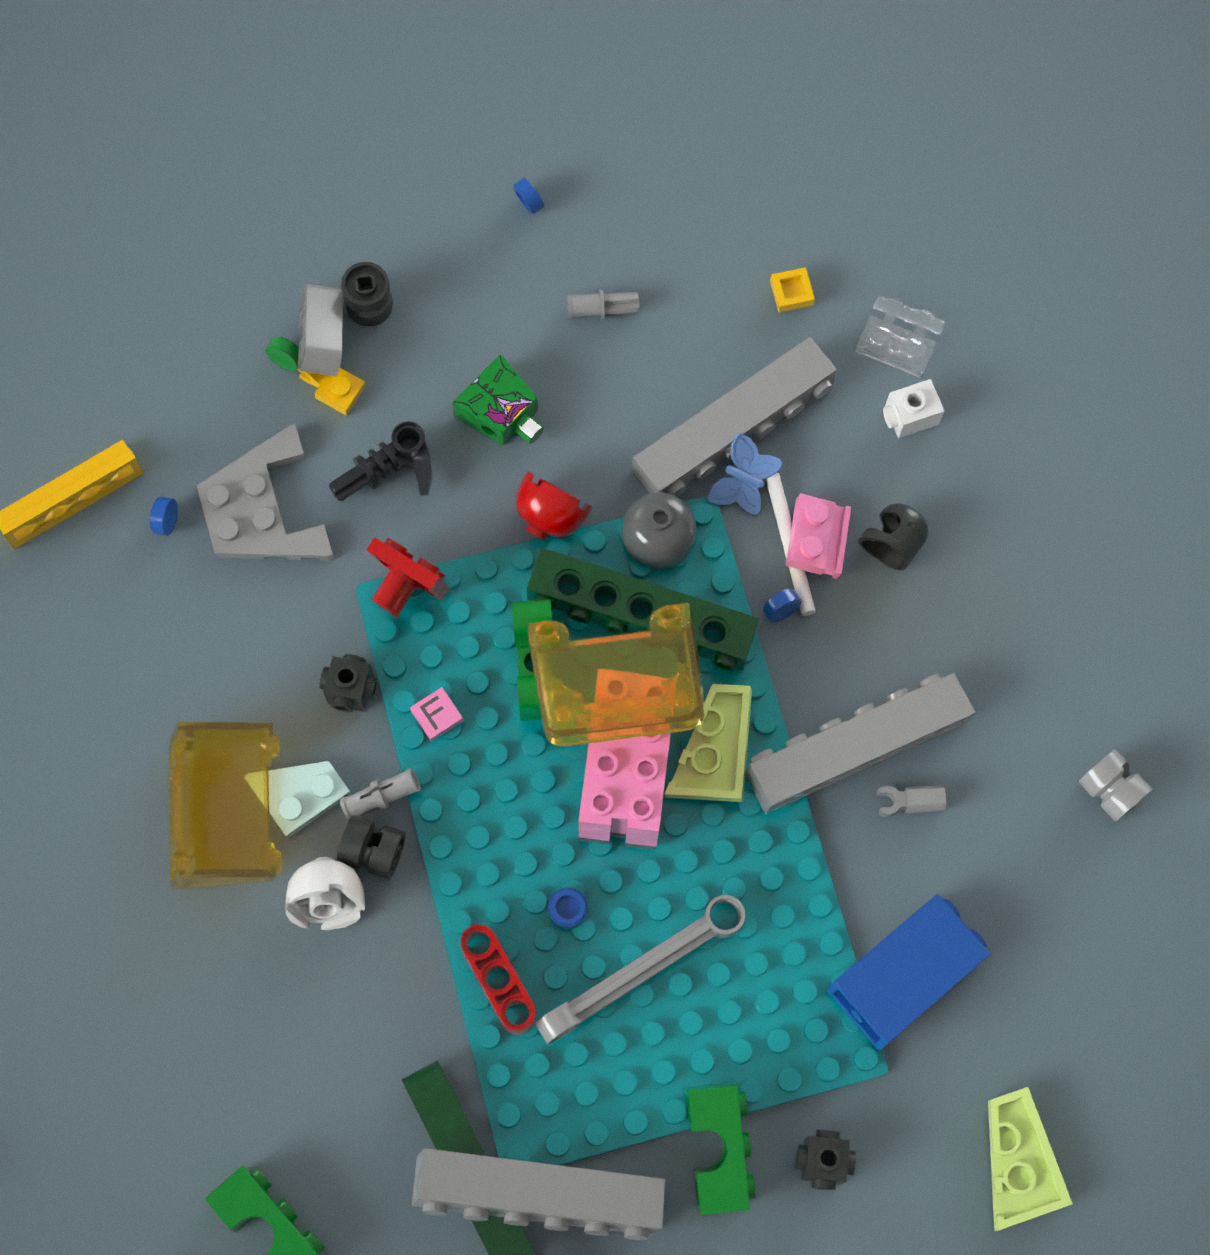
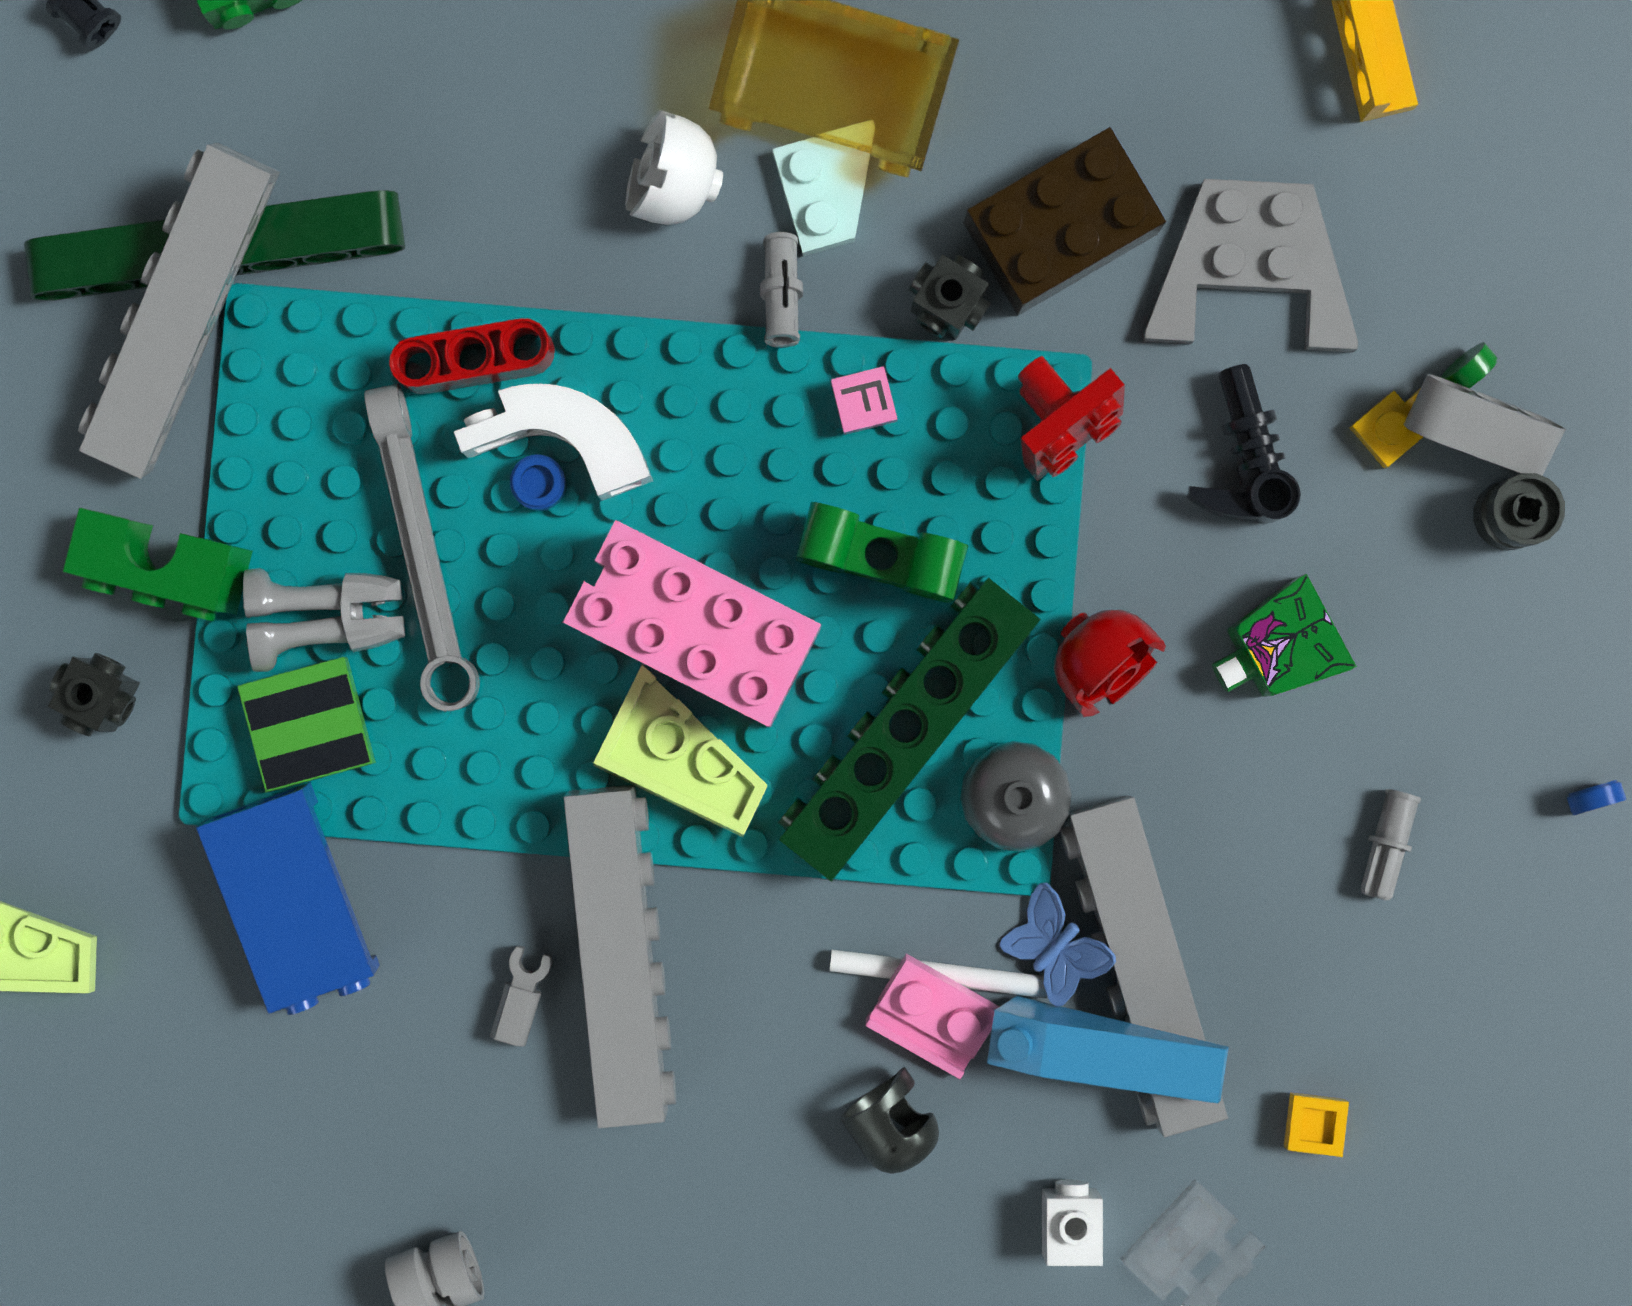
camera: 110 degrees right, 15 degrees up
blue tile [150,497,178,536] -> none
pearl dark grey wheel [337,815,406,880] -> none
clear yellow windscreen [528,603,705,746] -> none
blue tile [763,589,802,623] -> none
none -> tile [237,657,376,792]
none -> light grey piece [243,568,405,672]
none -> white arch [454,384,653,501]
none -> dark brown brick [963,127,1167,316]
none -> dark azure slope [987,996,1229,1104]

